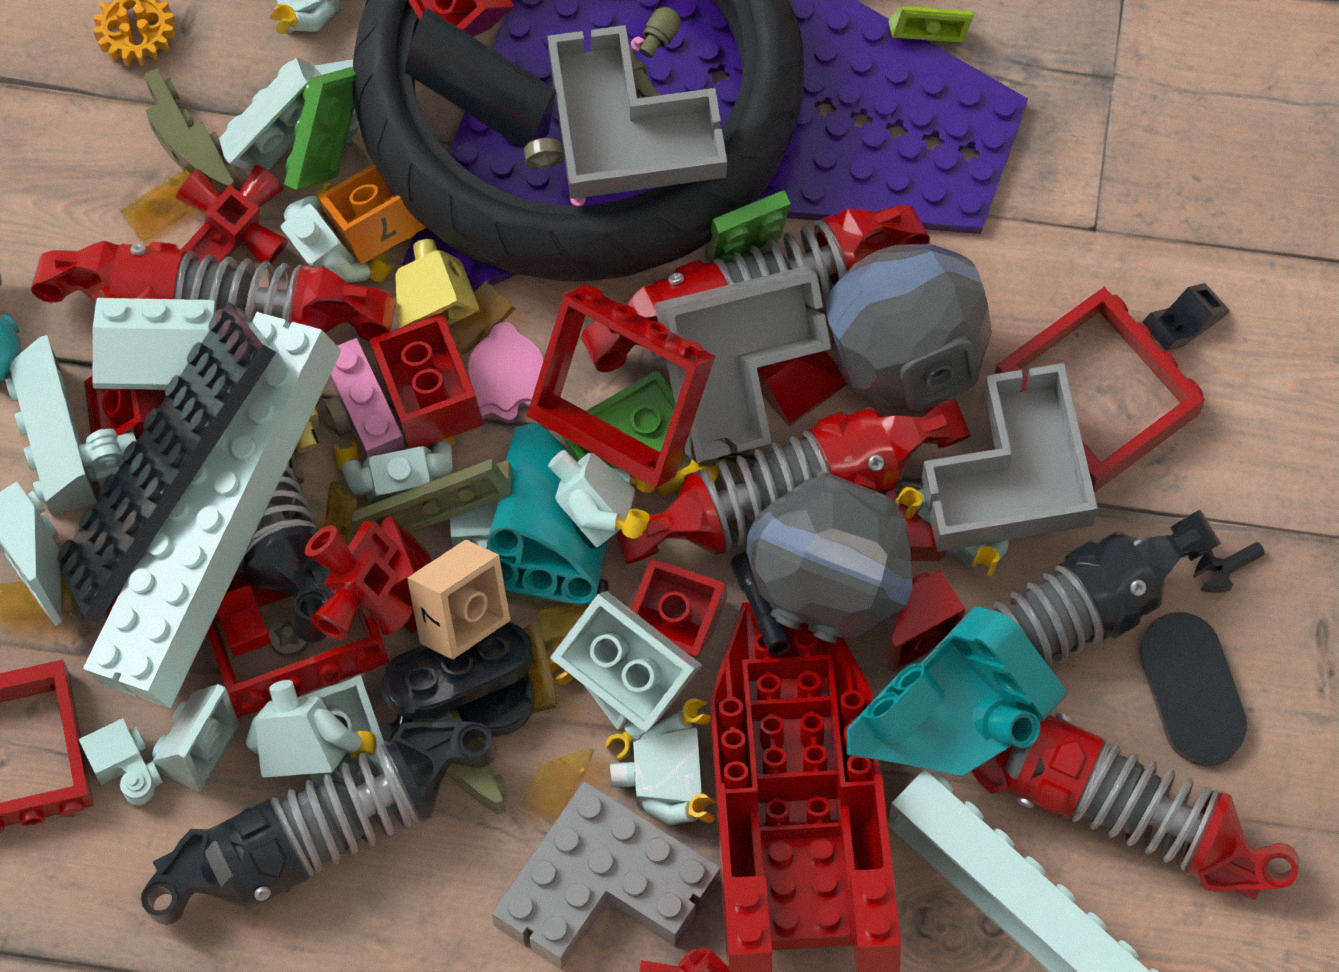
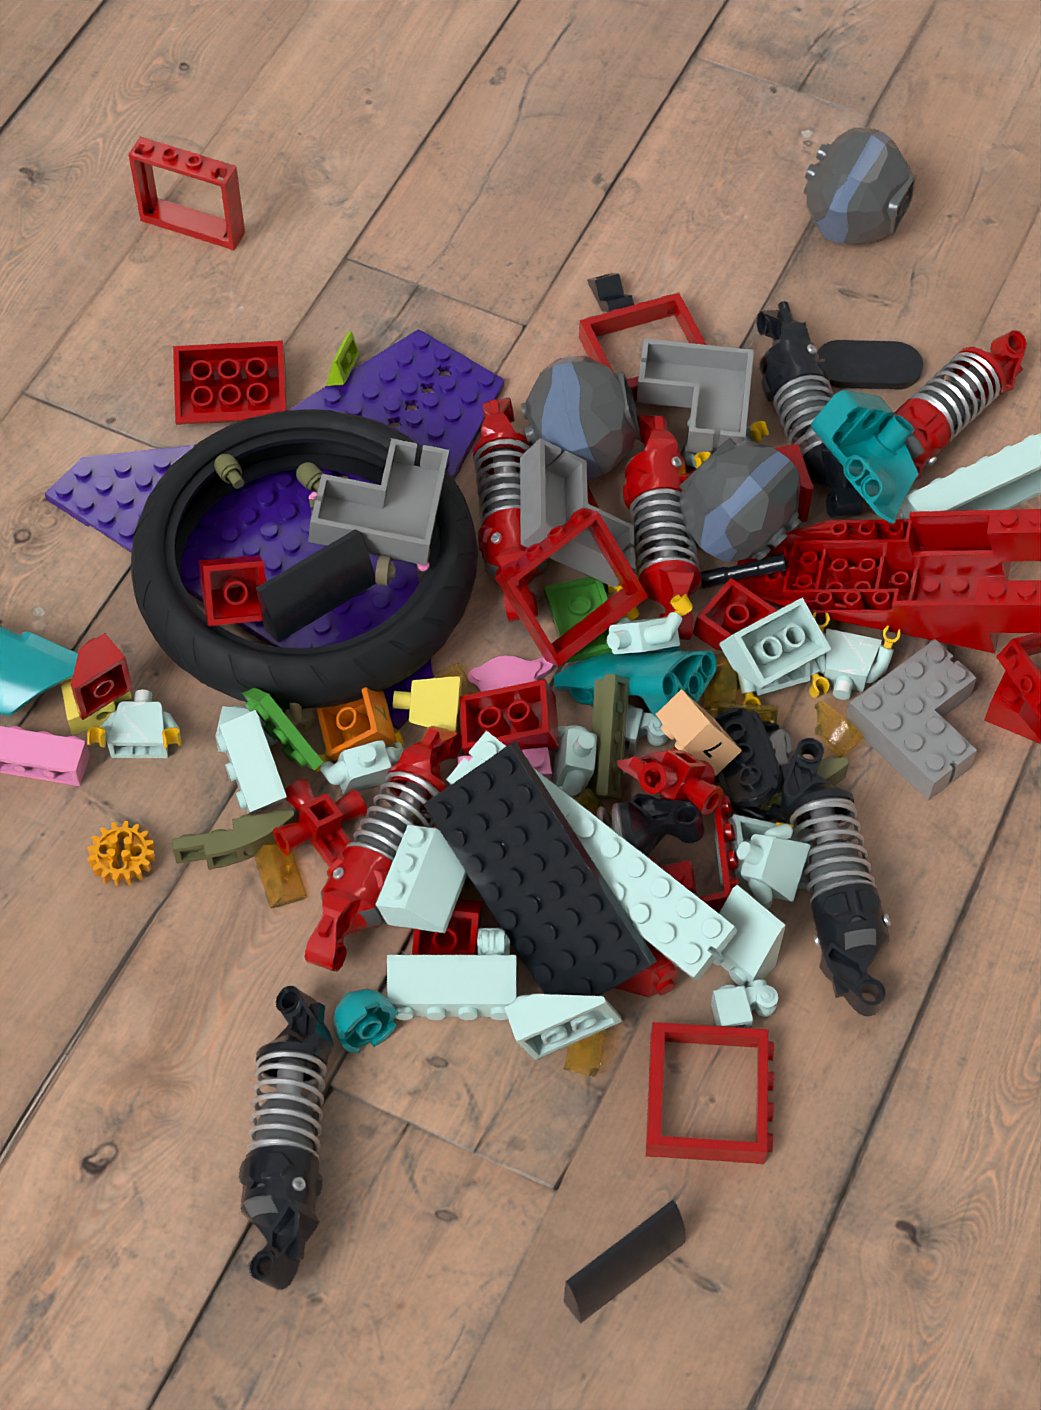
camera: 75 degrees left, 10 degrees down
bright green plate [706,190,791,263] -> none

